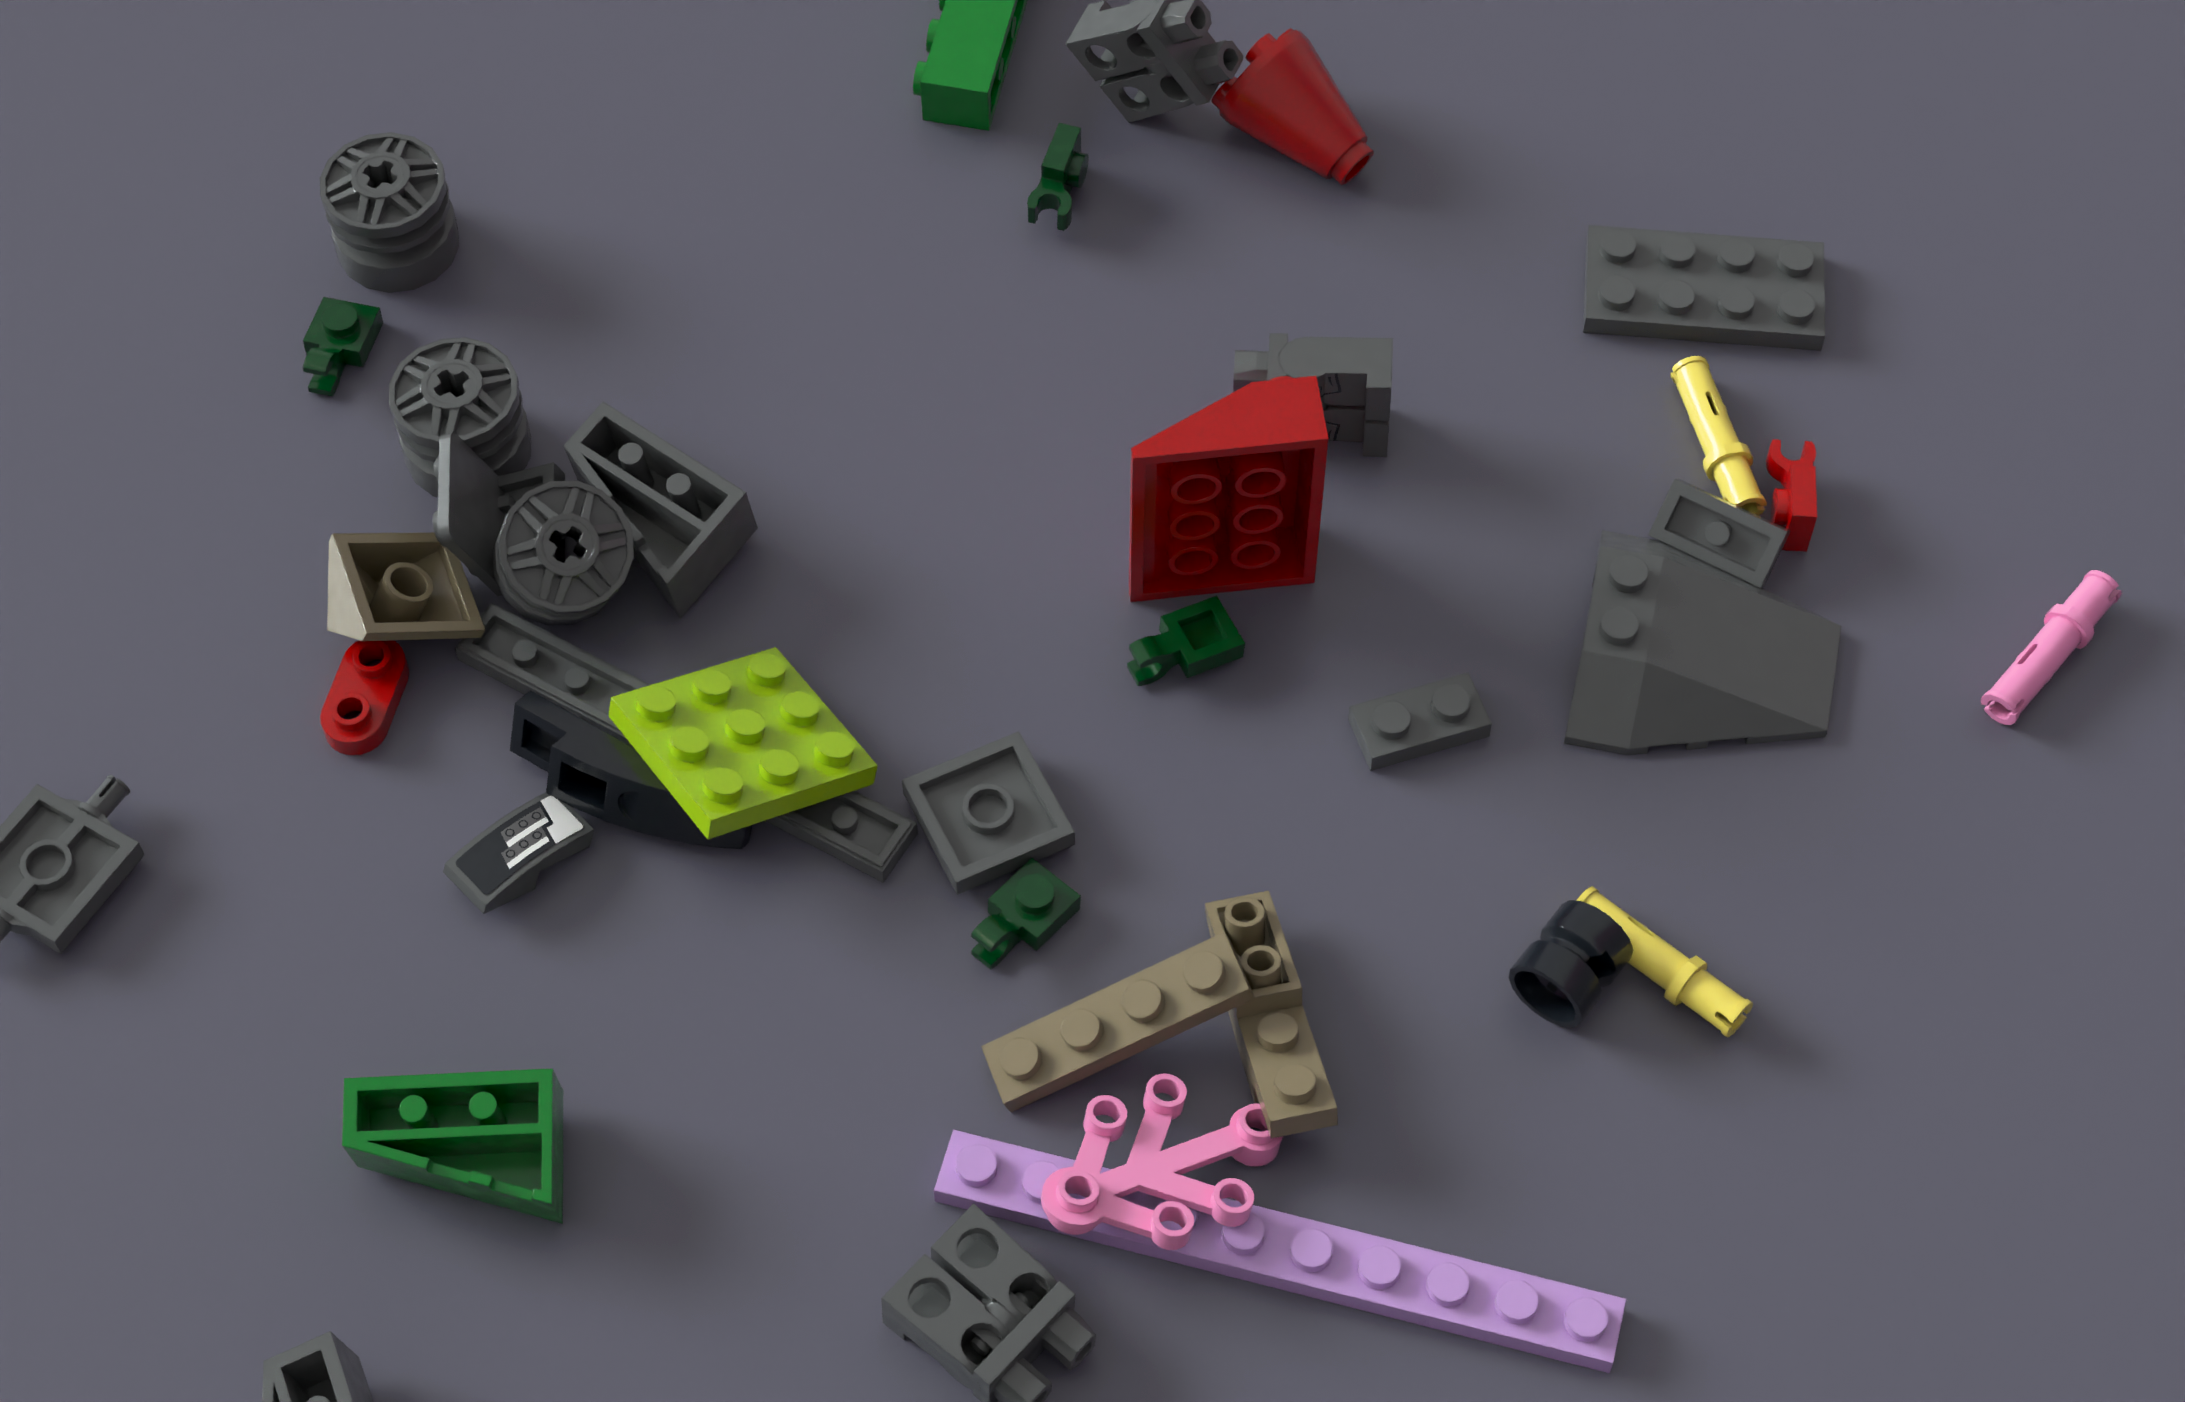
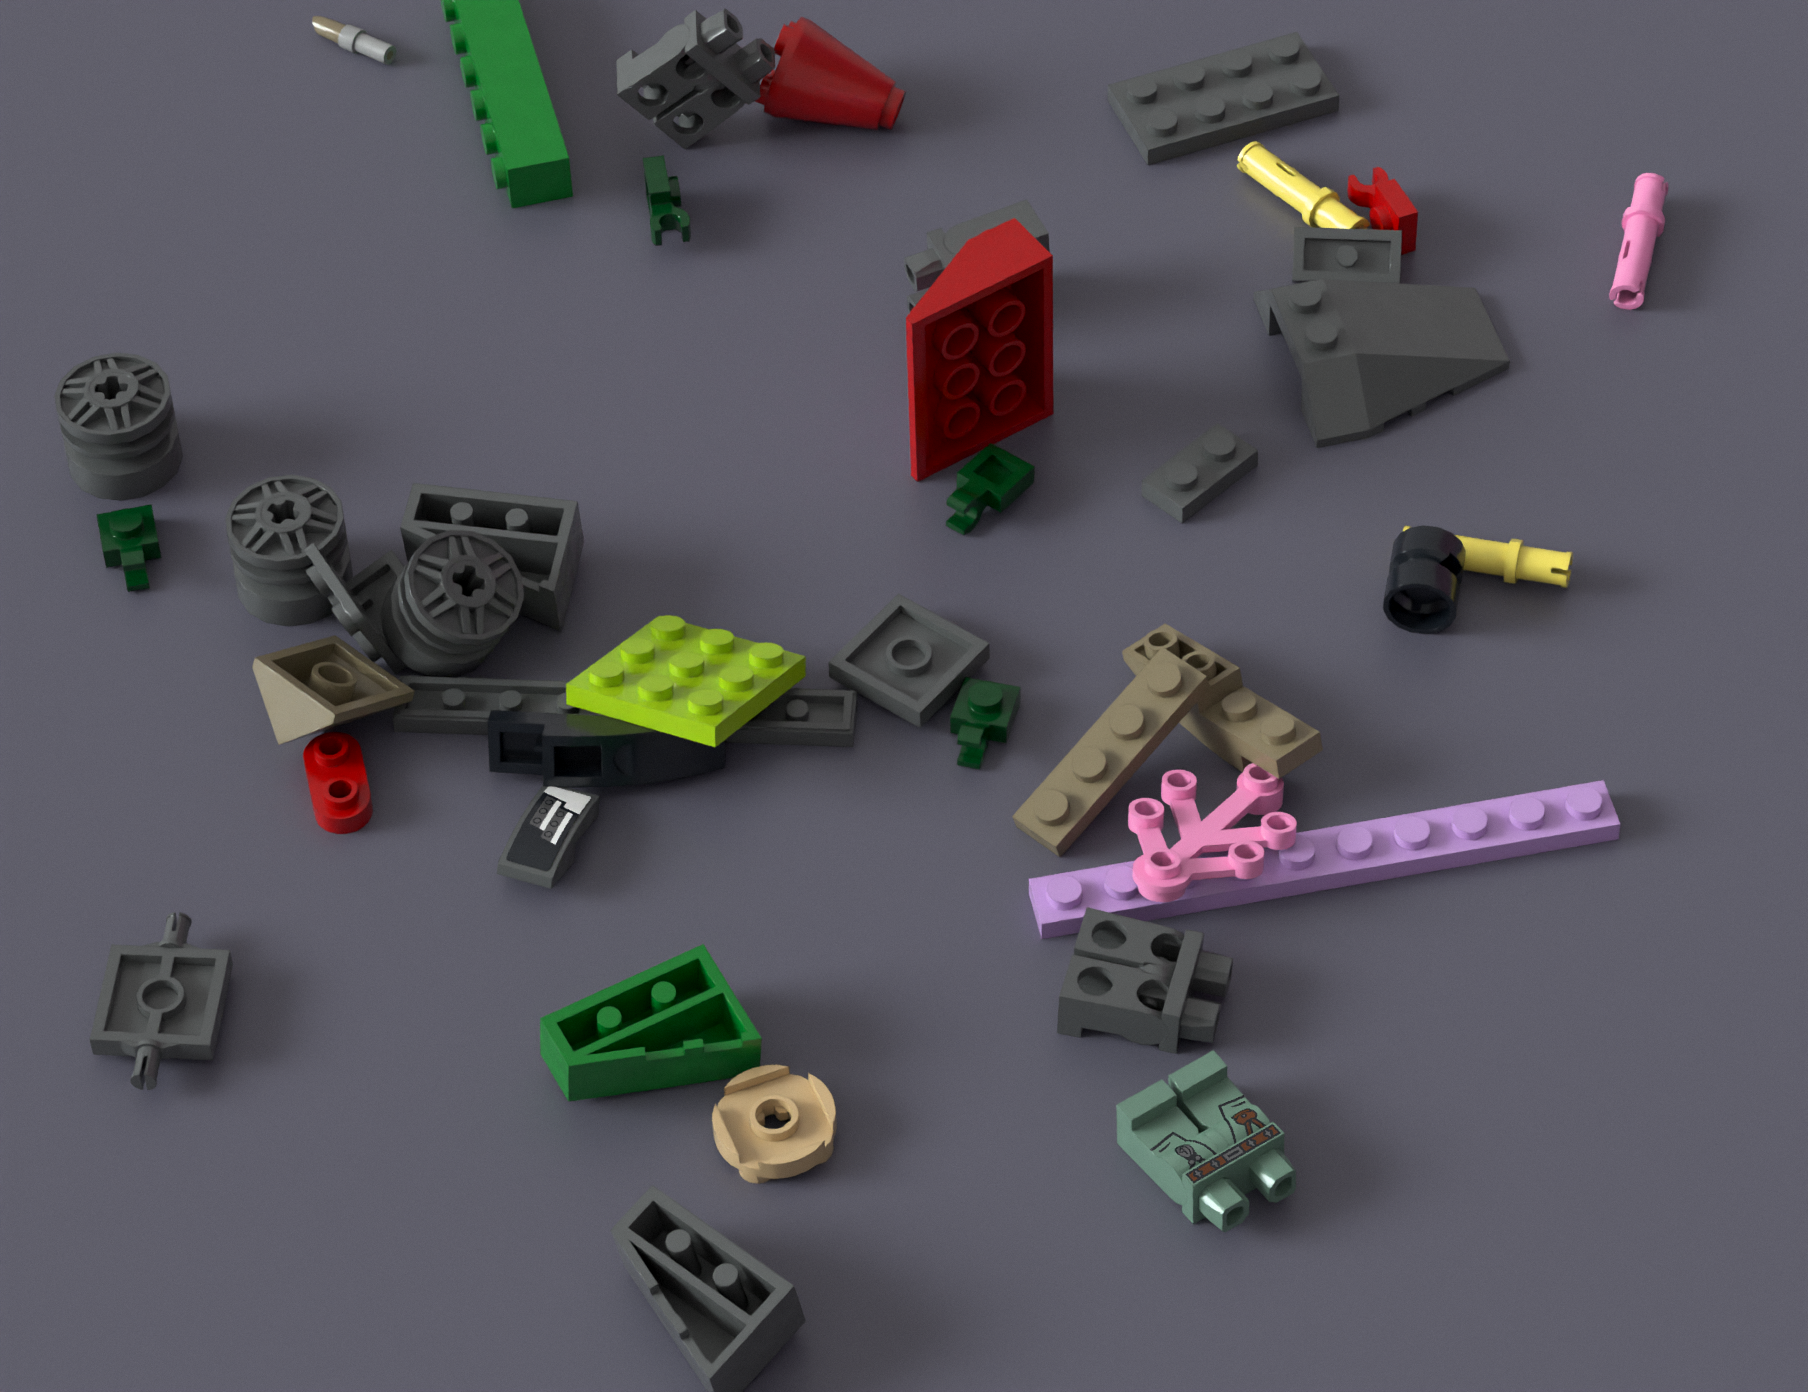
camera: 25 degrees left, 10 degrees down
none -> tan plate [712,1065,837,1184]

